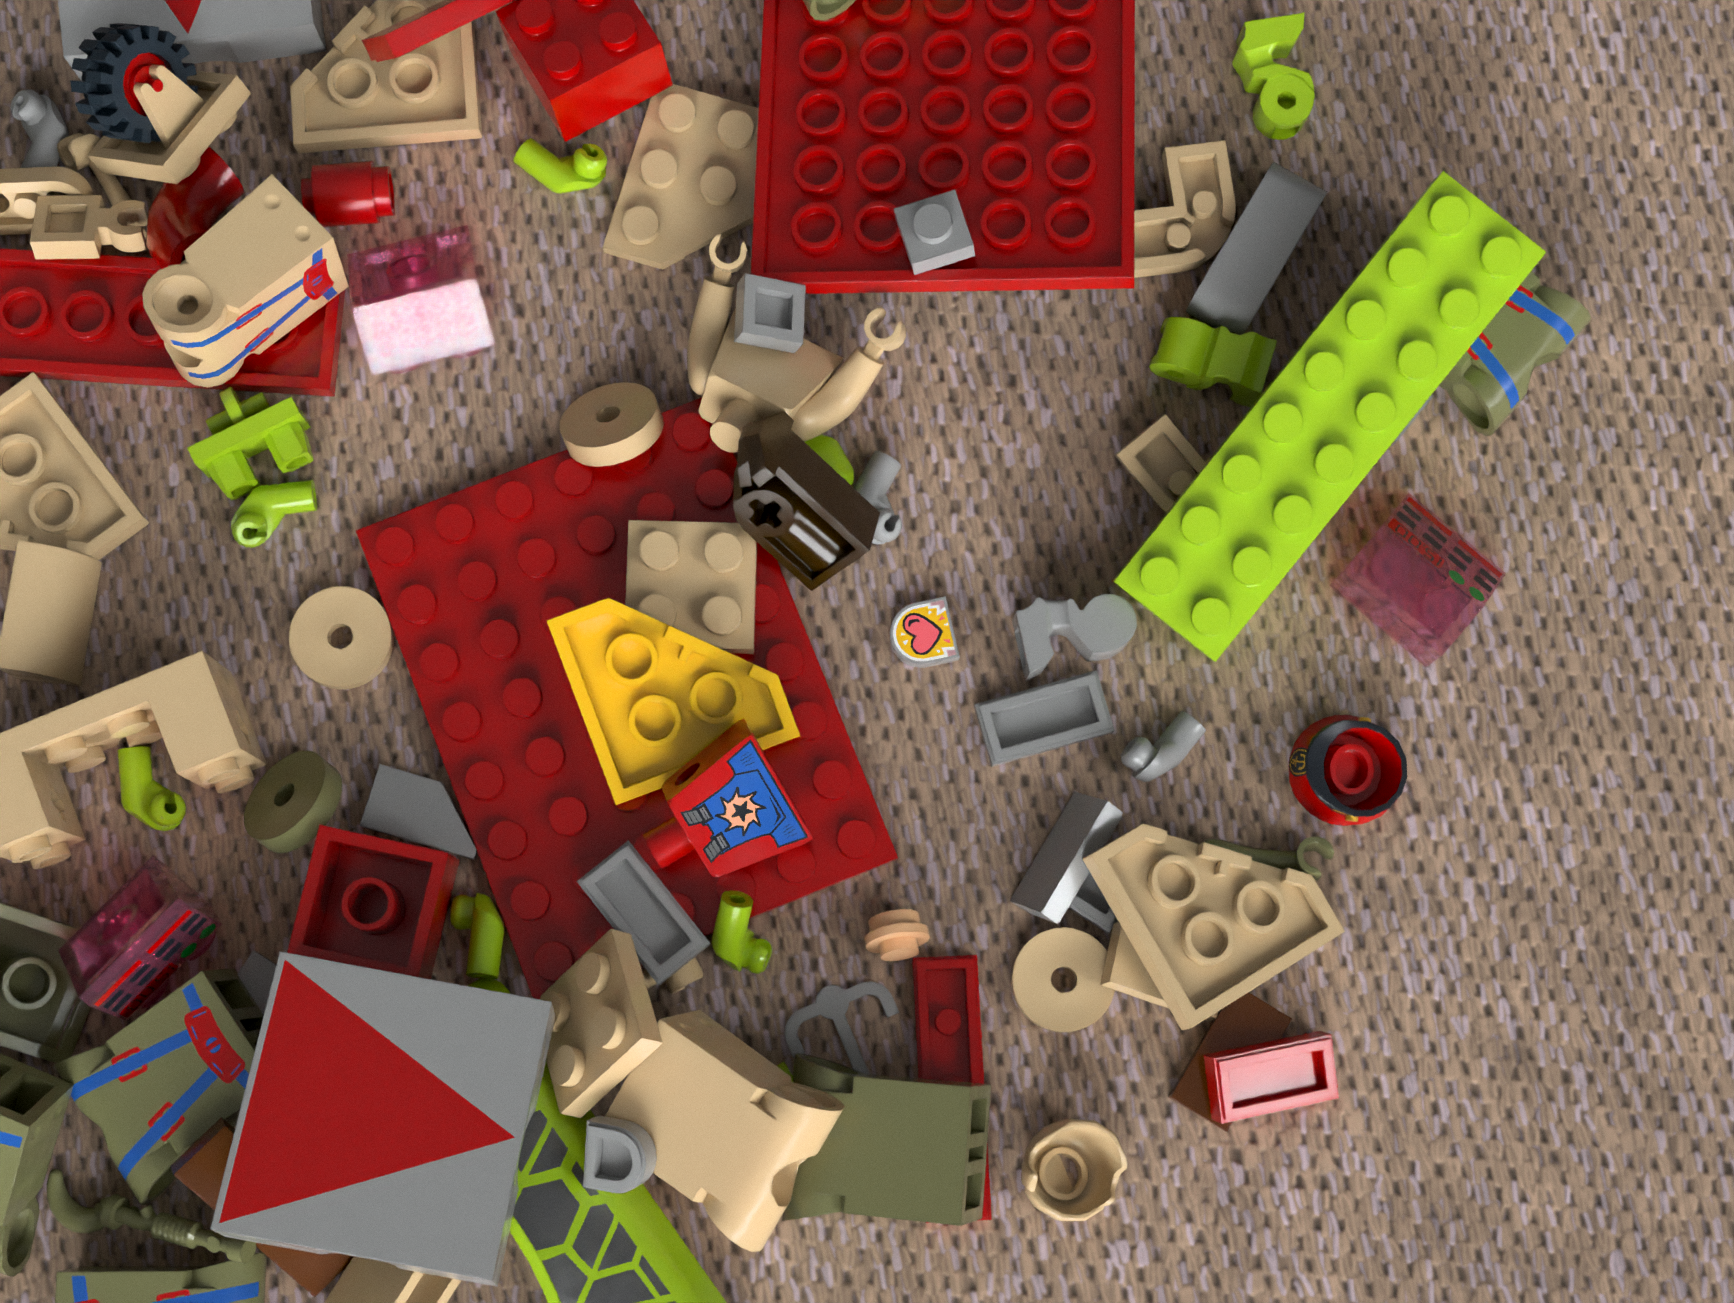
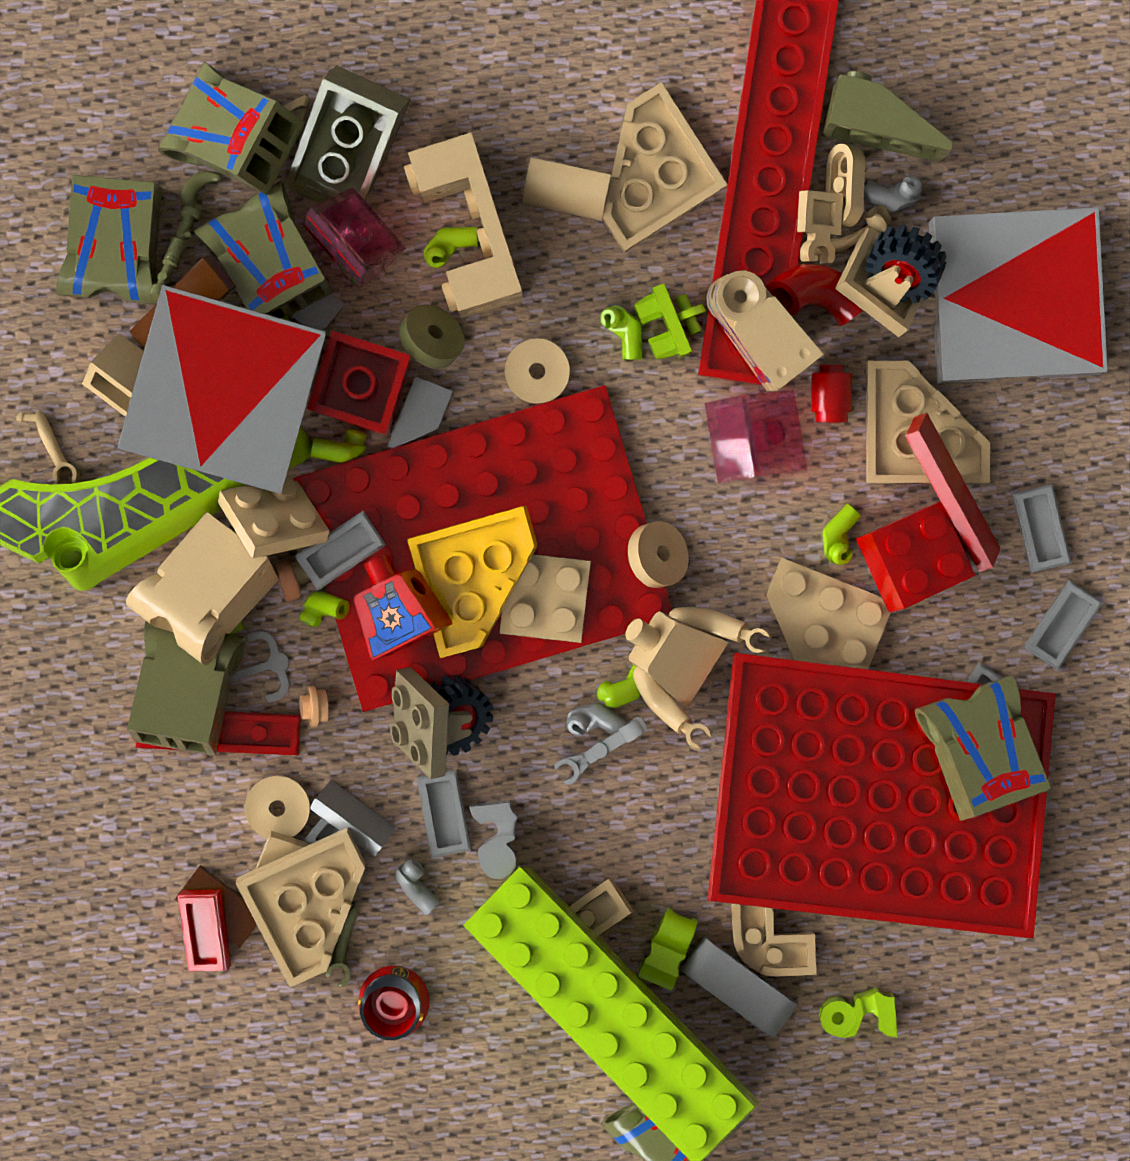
camera: 100 degrees right, 10 degrees up
light grey tile [583,1115,657,1193] -> none
dark brown piece [733,412,880,591] -> none
light grey plate [734,273,806,353] -> none
tile [890,596,960,668] -> none
light grey plate [894,190,975,275] -> none
tan hair [1021,1119,1127,1221] -> none
clear pink slope [1329,493,1506,667] -> none
none -> nougat tile [274,559,302,603]
none -> dark tan plate [390,667,493,779]
none -> light grey piece [554,716,647,785]

